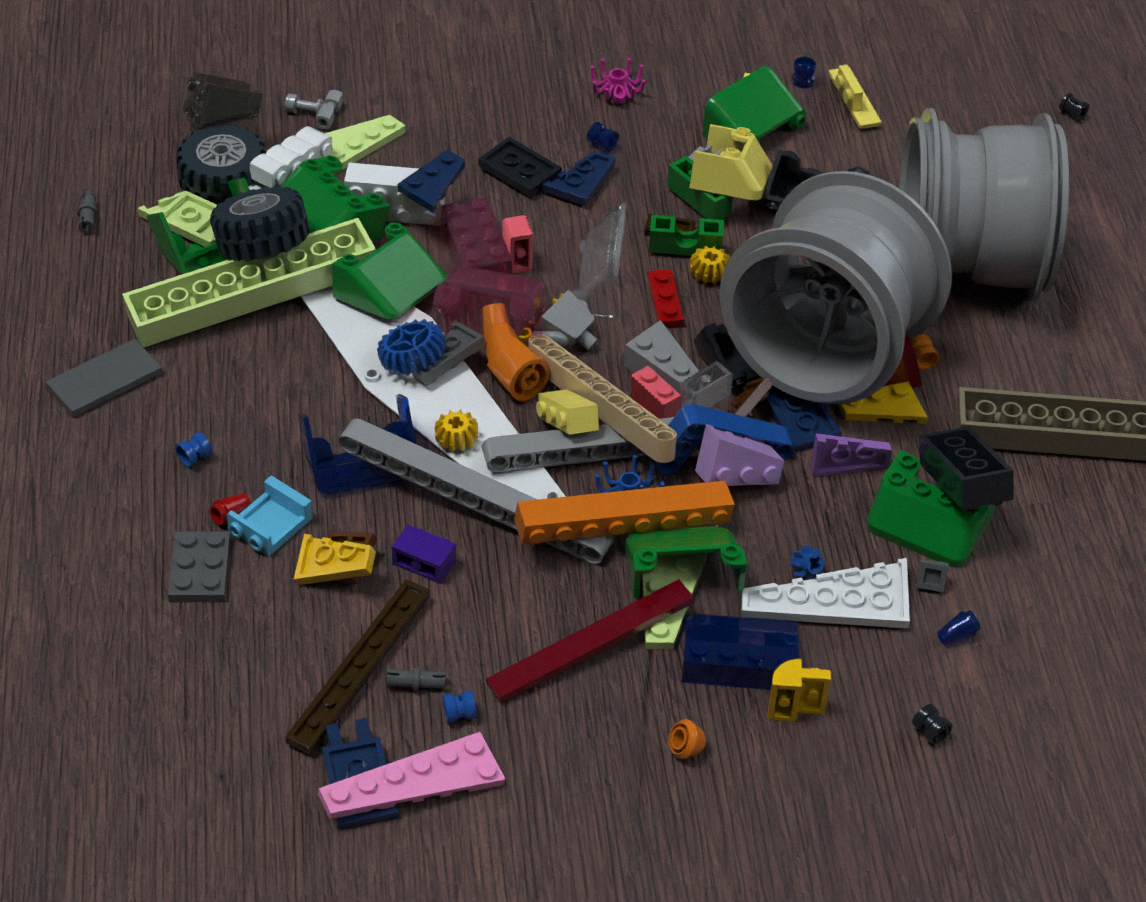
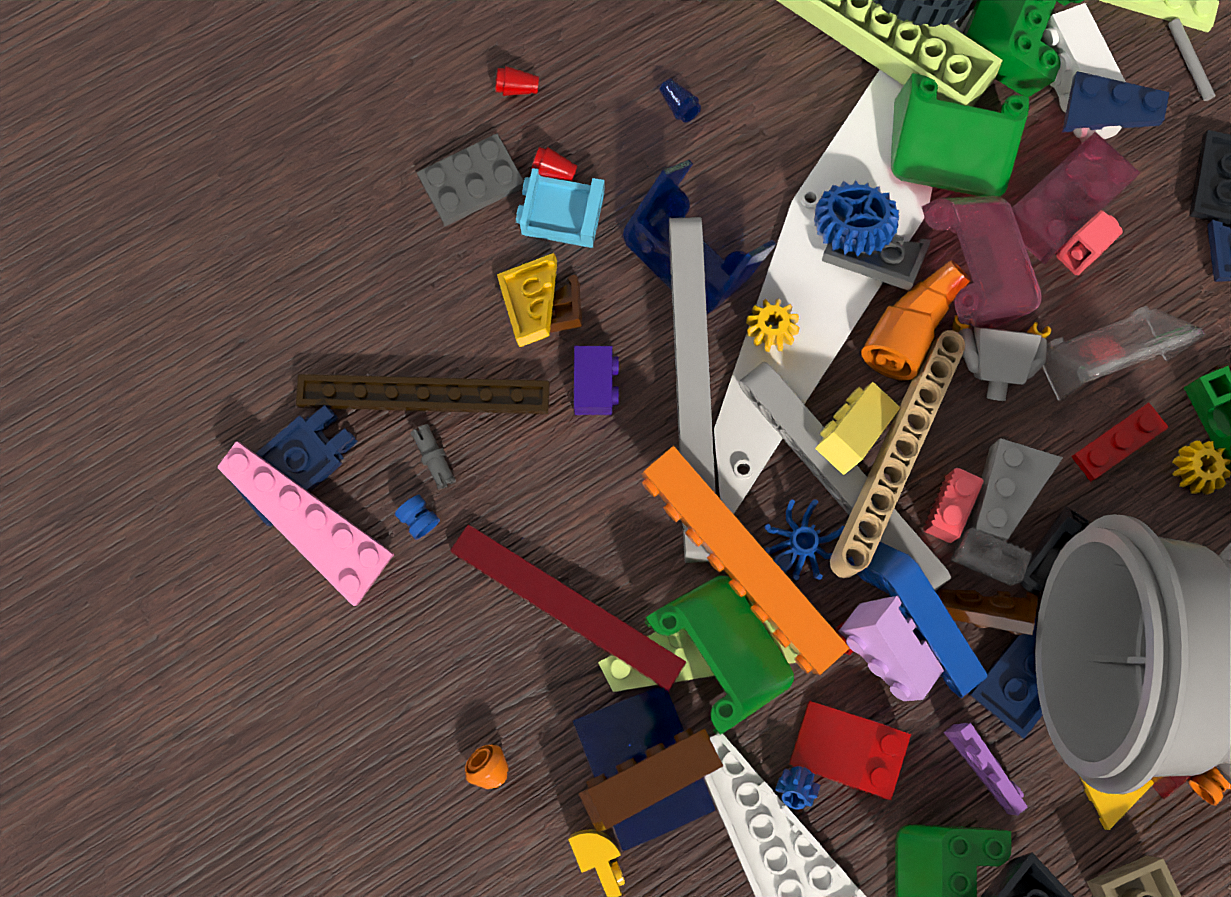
camera: 65 degrees right, 30 degrees up
blue wheel [175,432,212,468] -> none
none -> red cone [495,66,539,96]
none -> reddish brown brick [578,727,723,832]
none -> clear blue cone [659,79,701,123]
none -> red slope [789,701,911,800]
none -> light grey bar [1168,18,1216,101]

